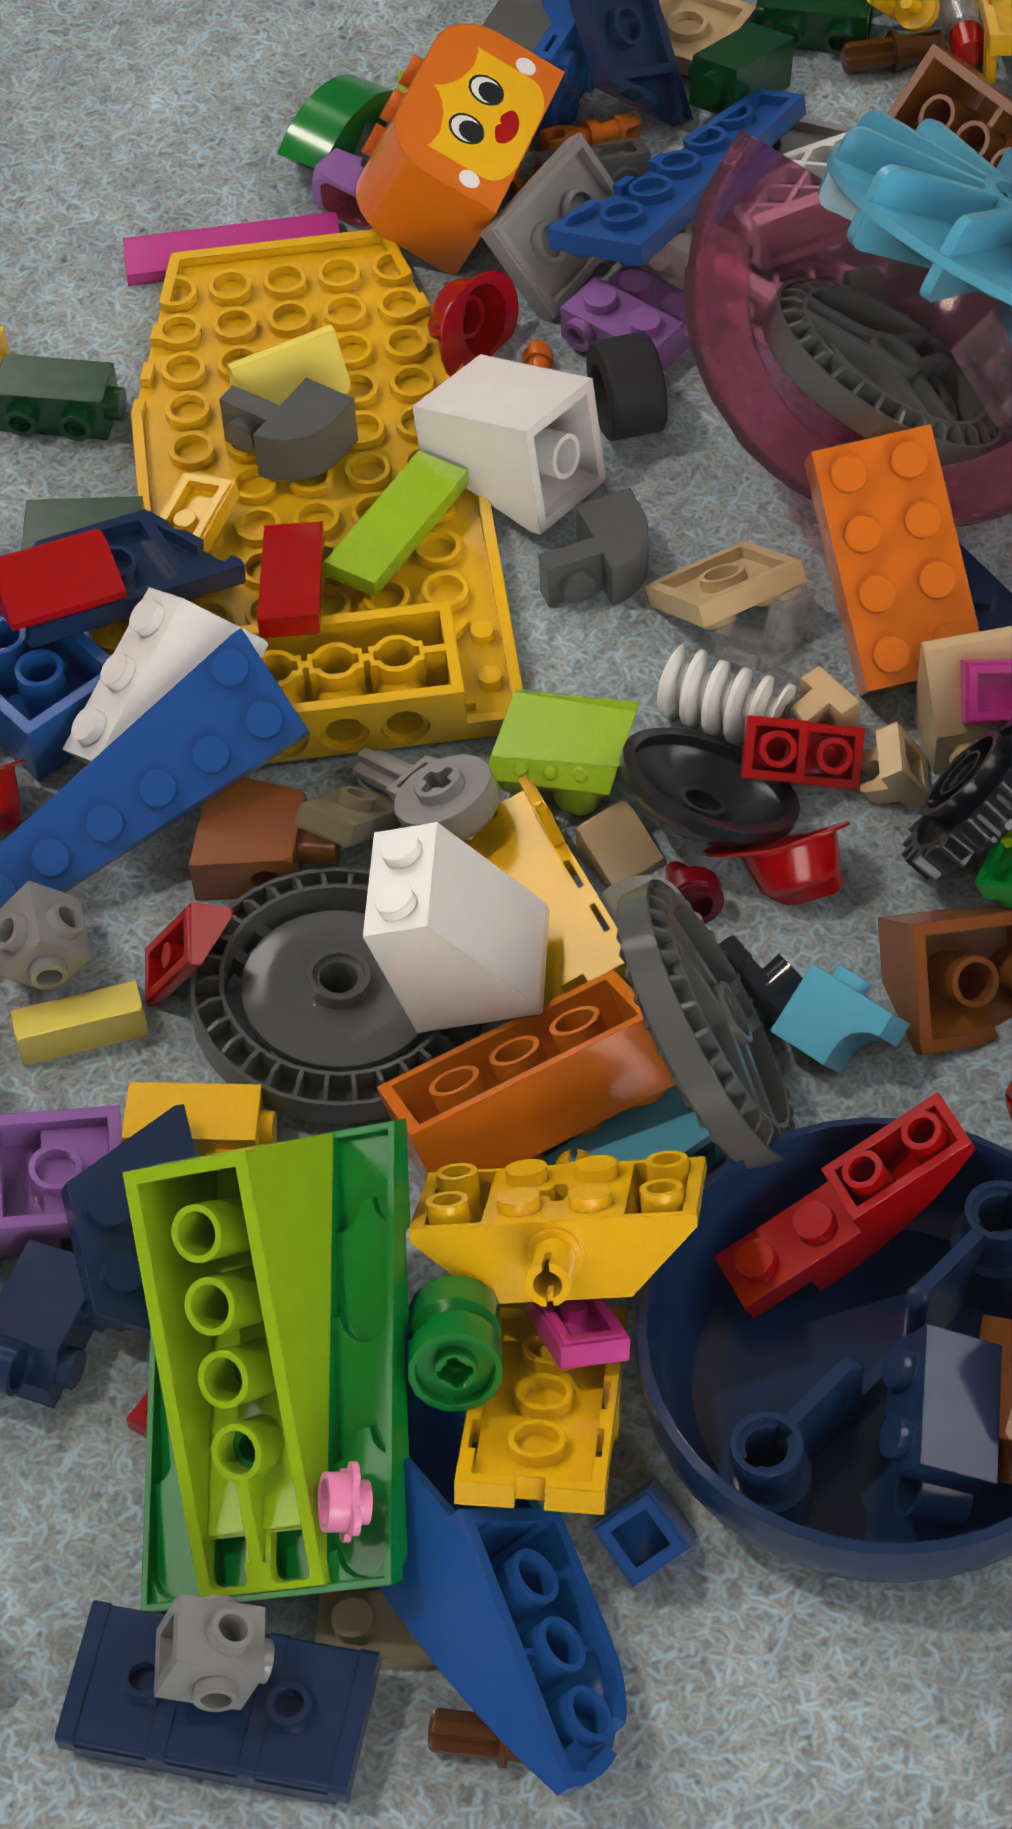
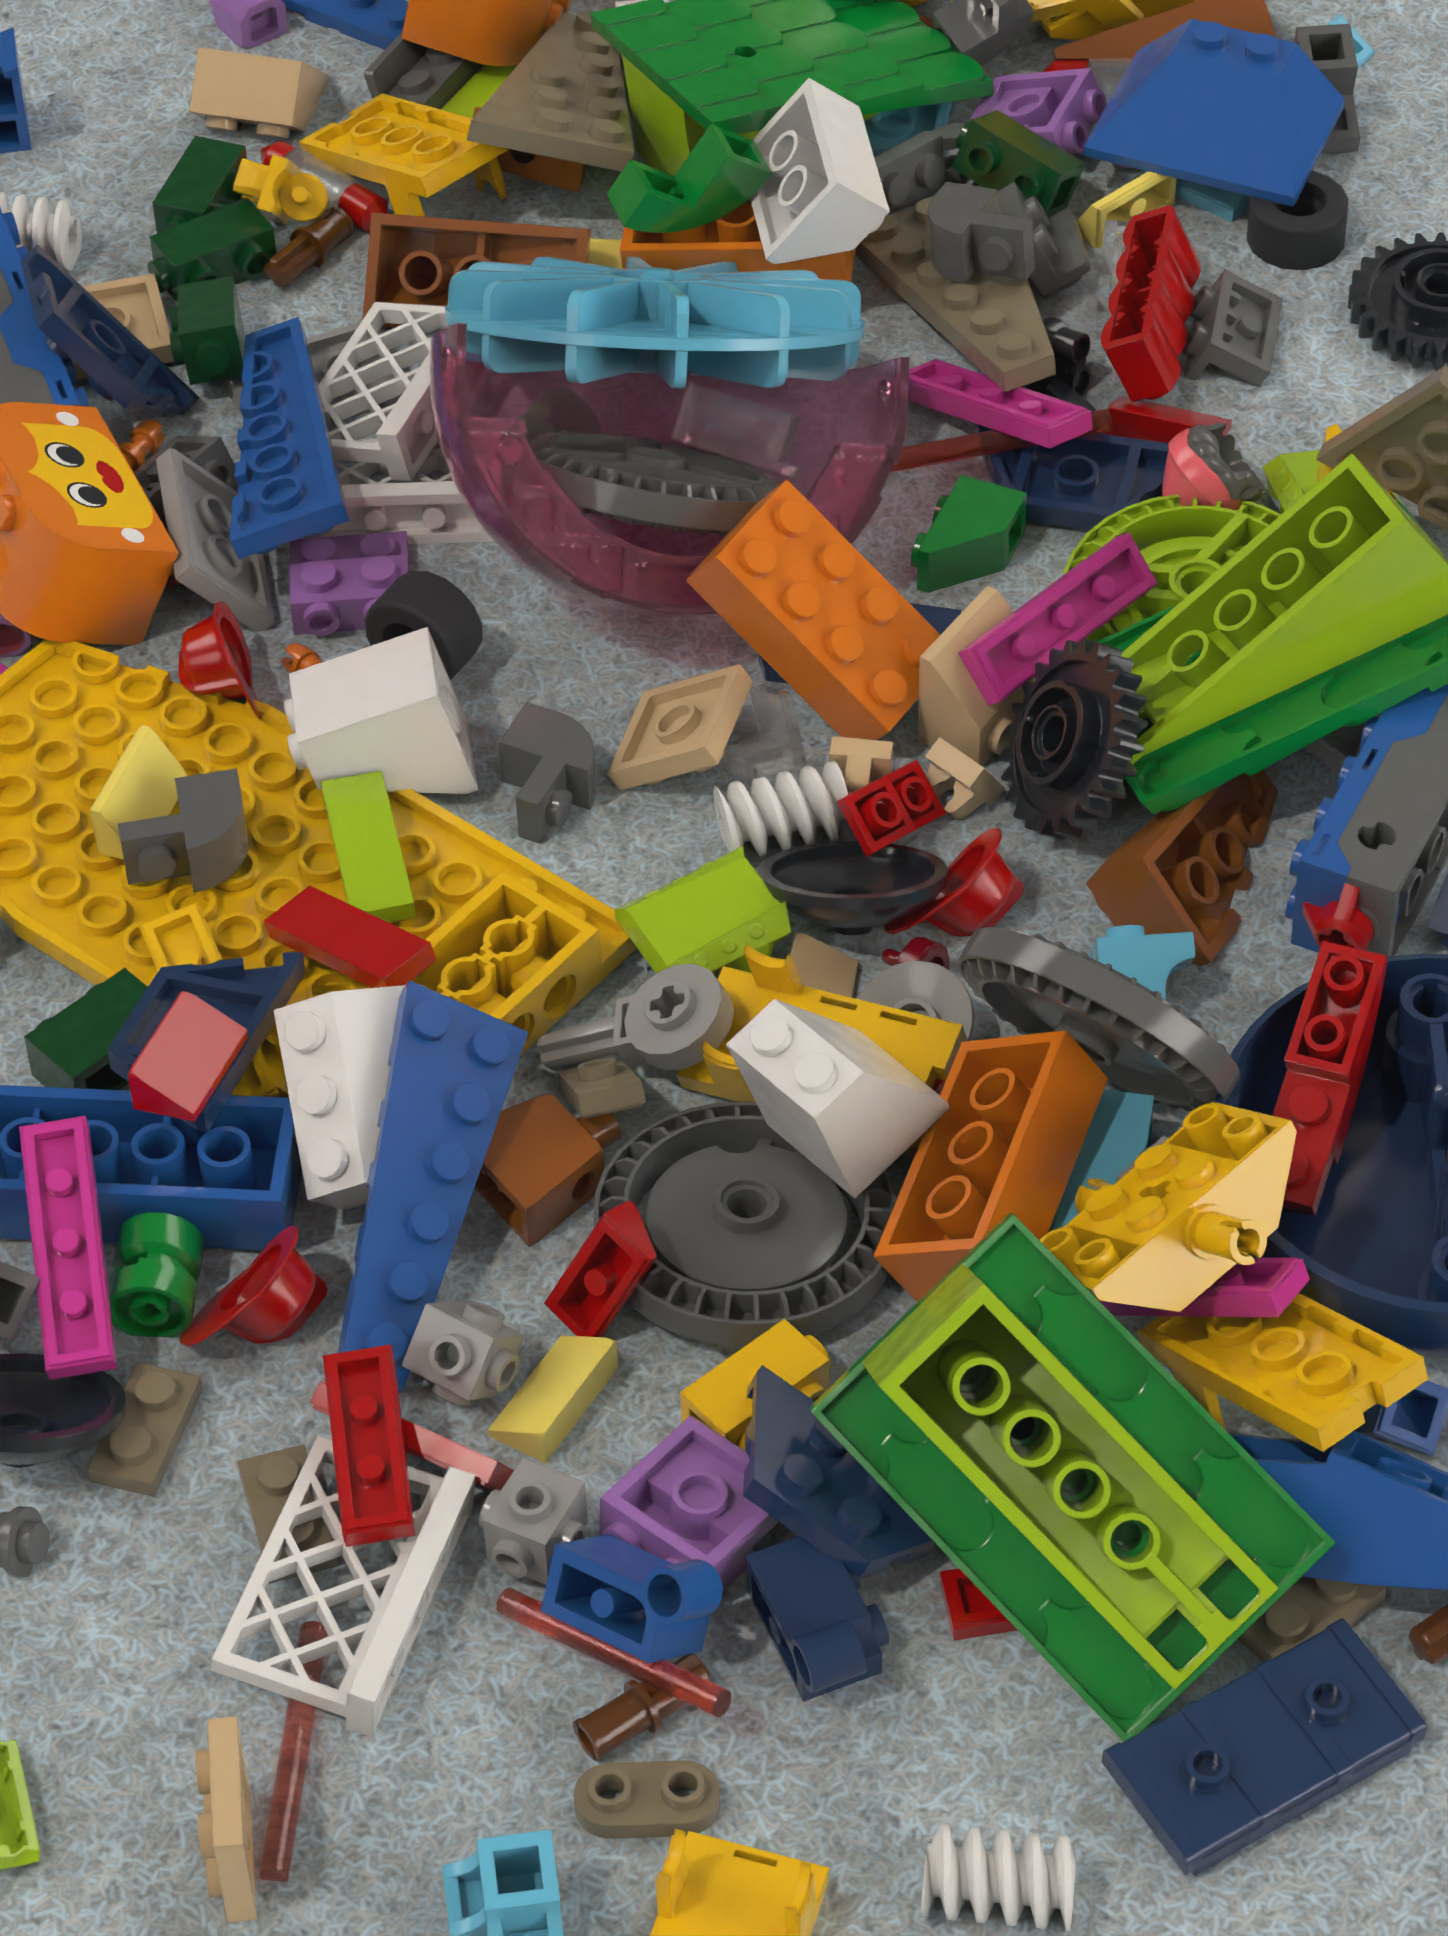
camera: 45 degrees left, 5 degrees down
light grey brick [154,1593,275,1712] -> none
bright pink plate [318,1461,373,1543] -> none
green wheel [408,1276,503,1411] -> none

